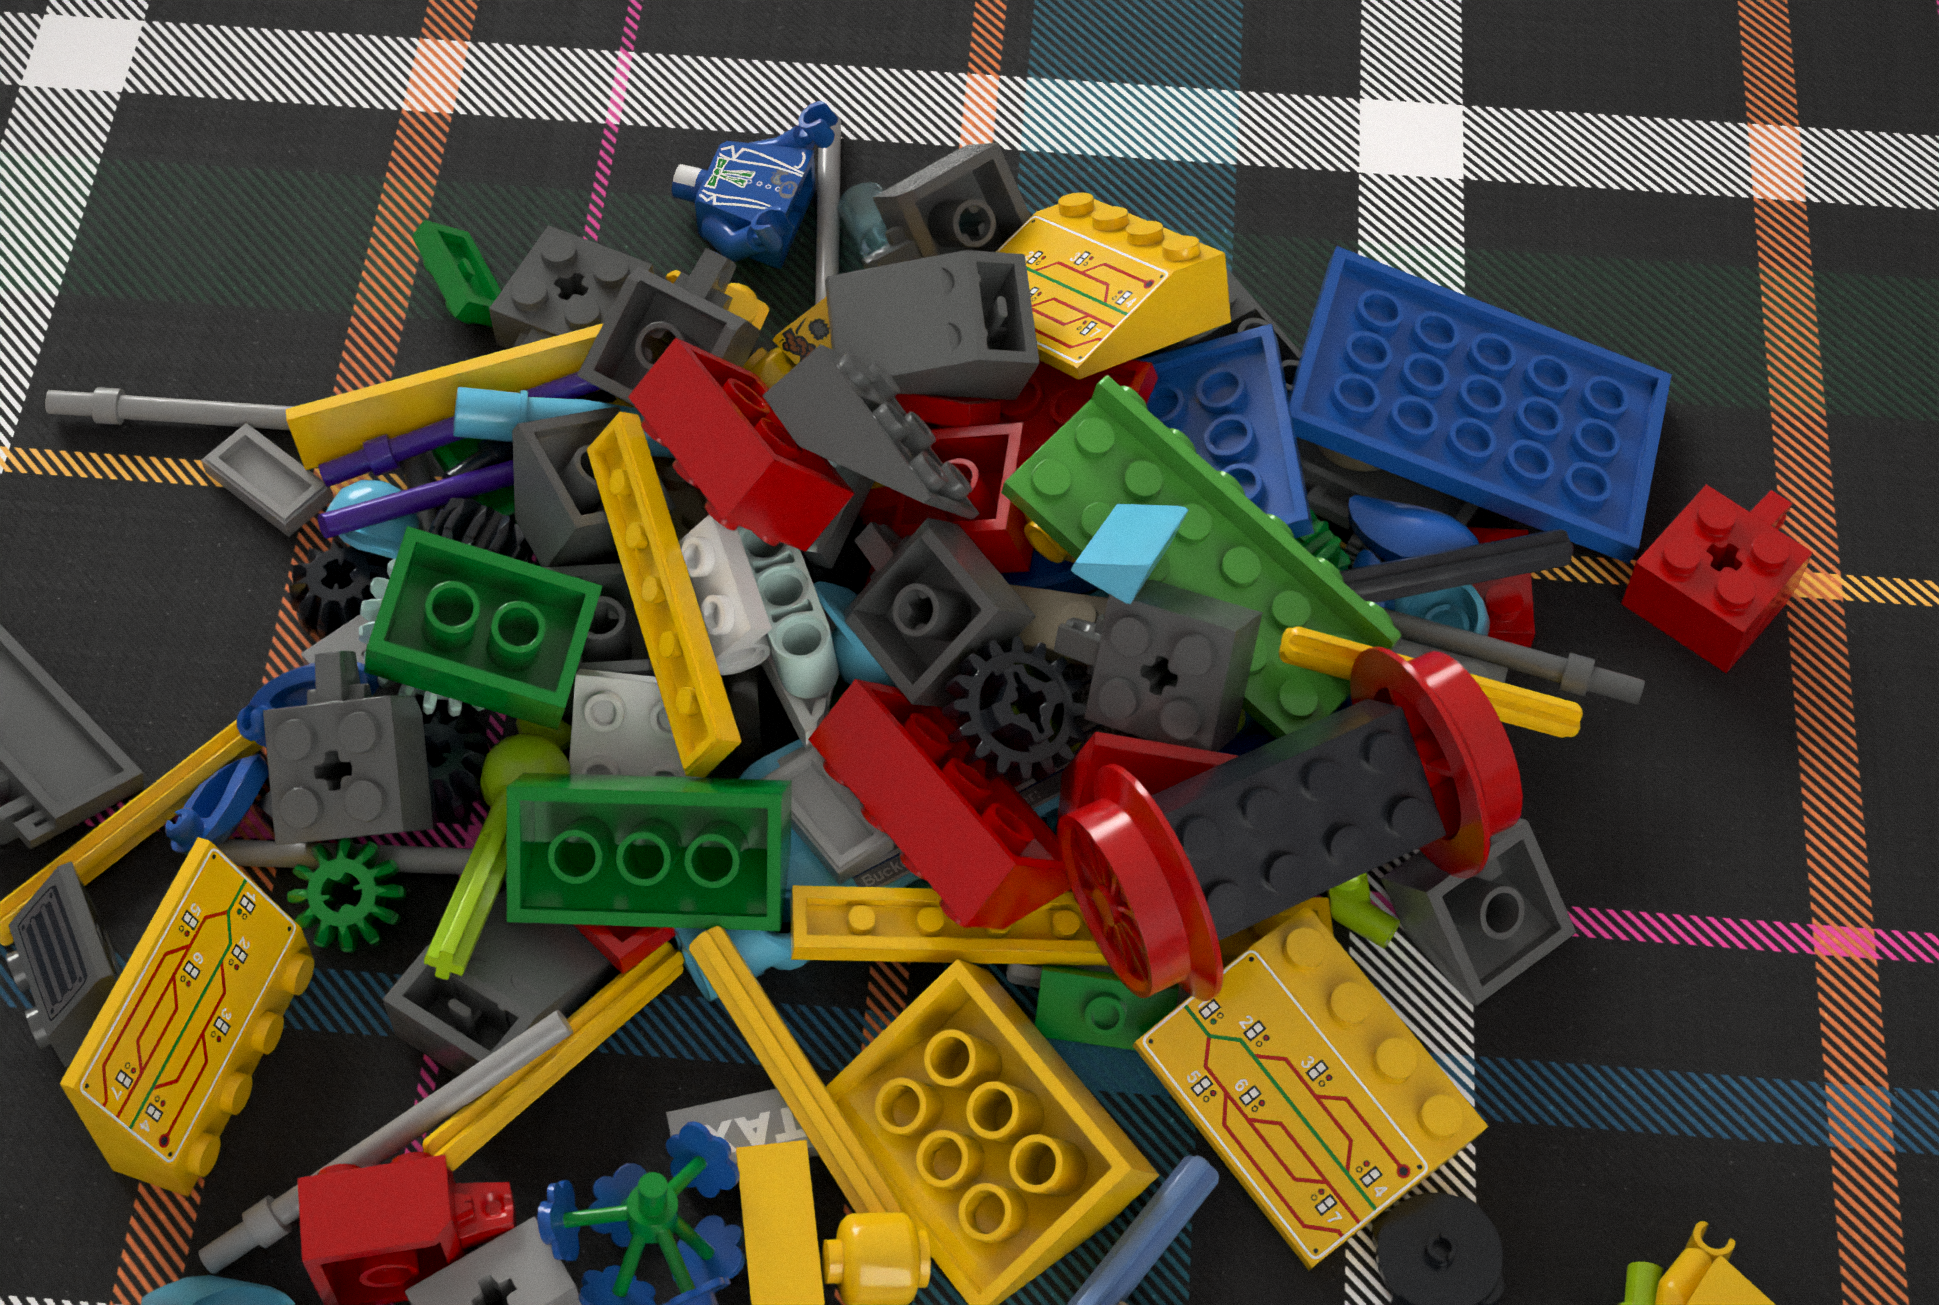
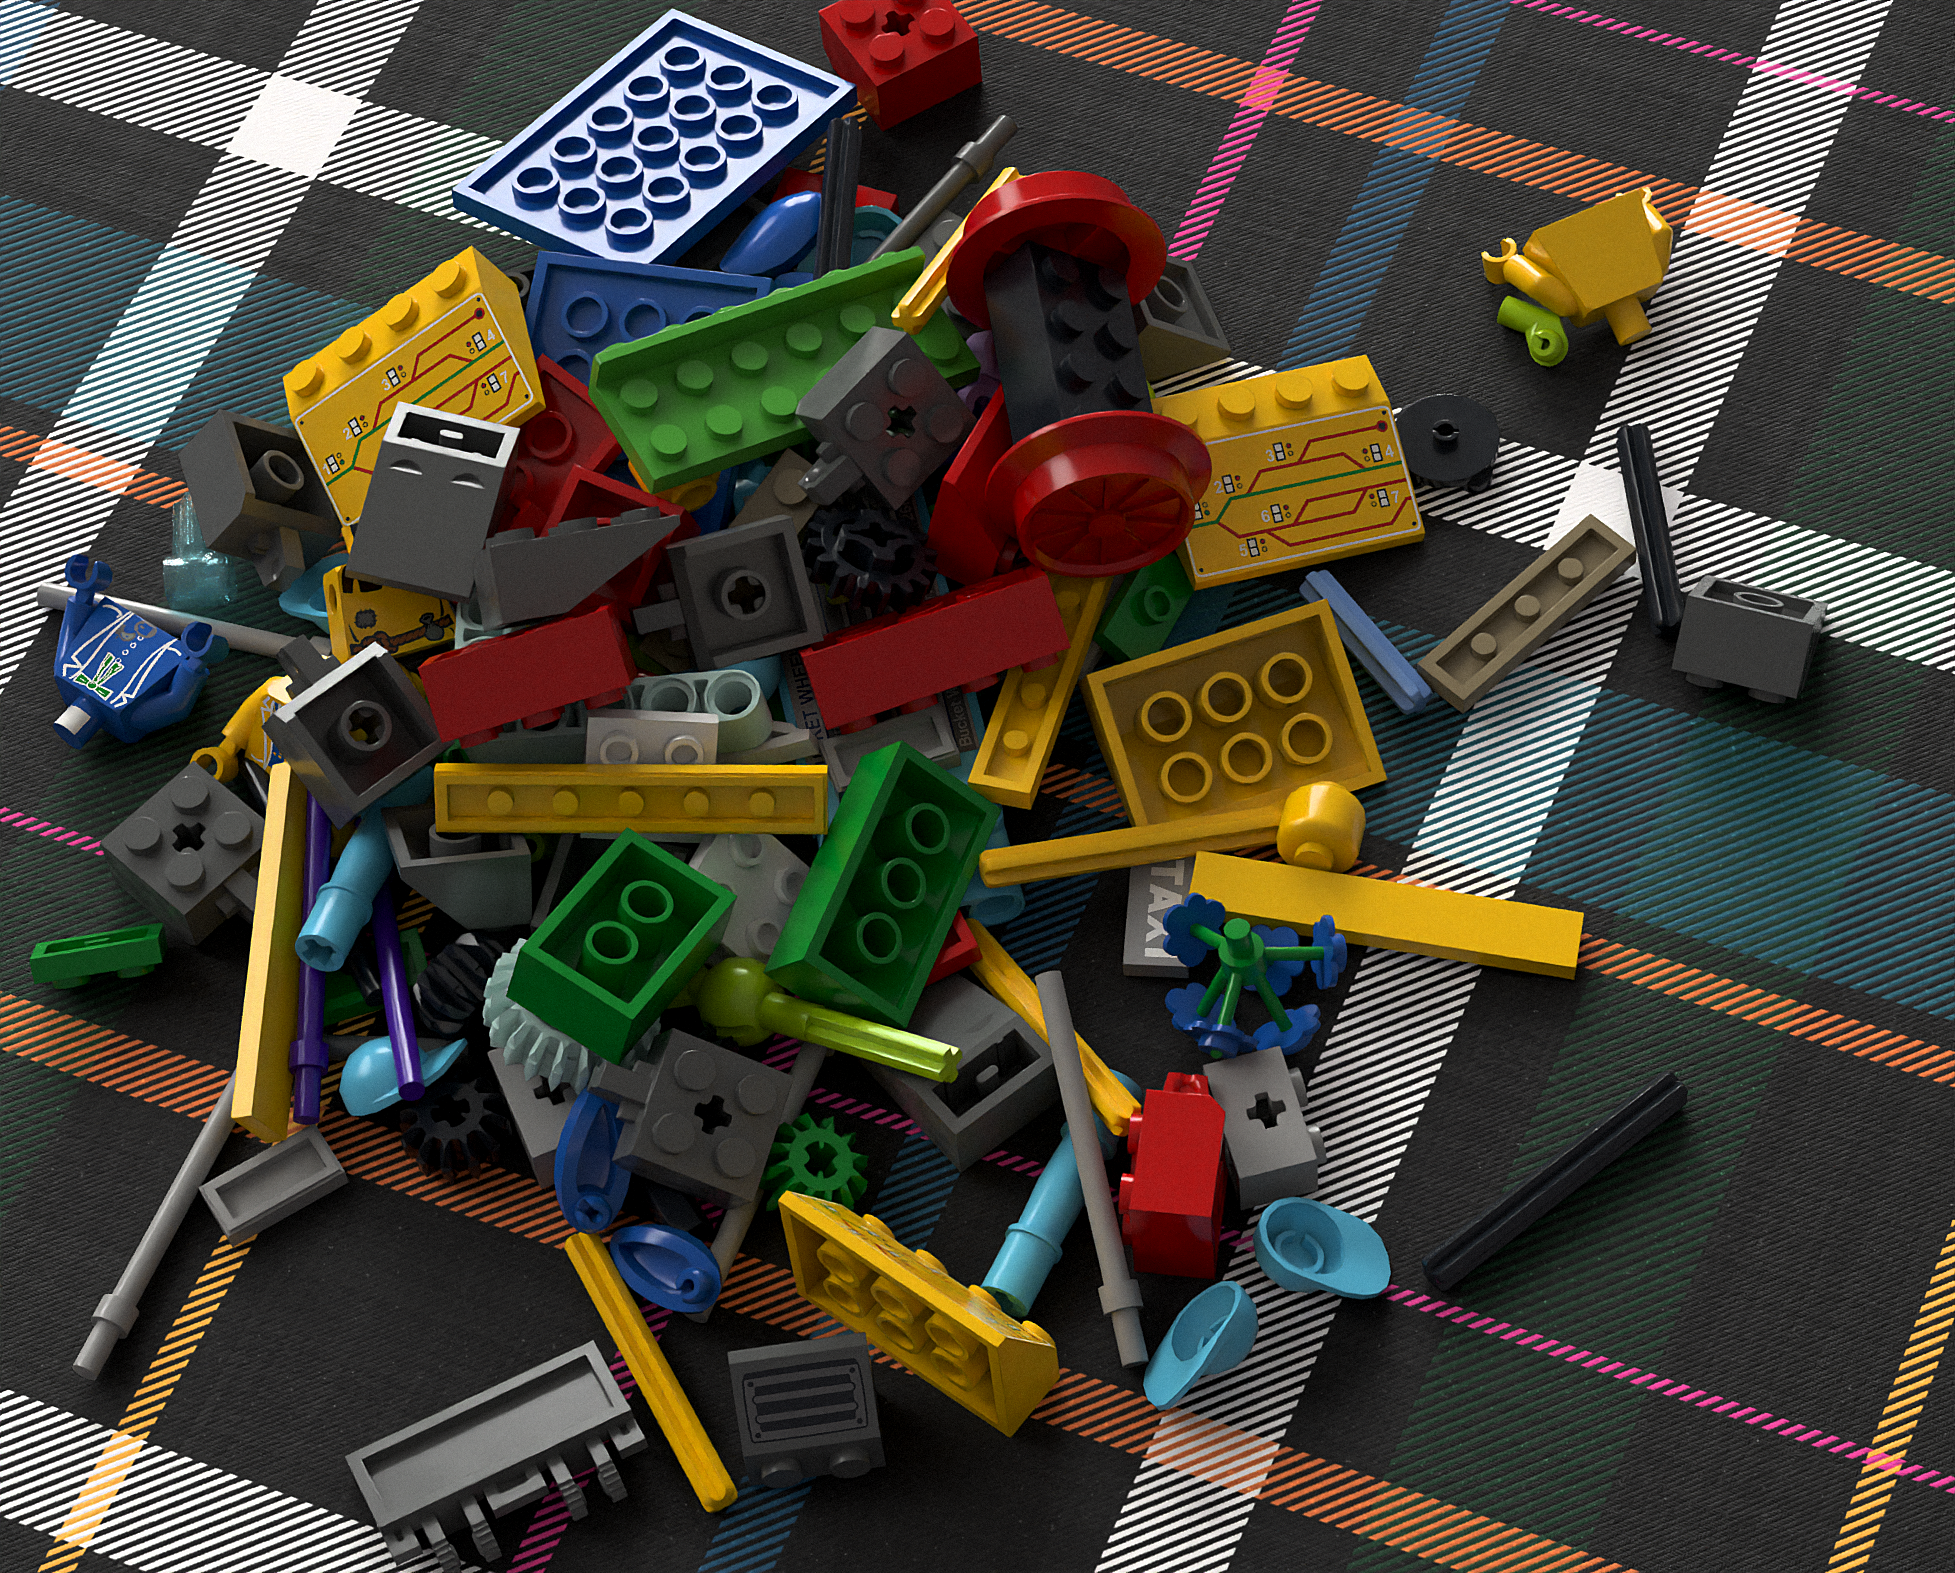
camera: 65 degrees left, 0 degrees up
medium azure slope [1071,504,1189,604] -> none
none -> medium azure piece [981,1069,1143,1318]

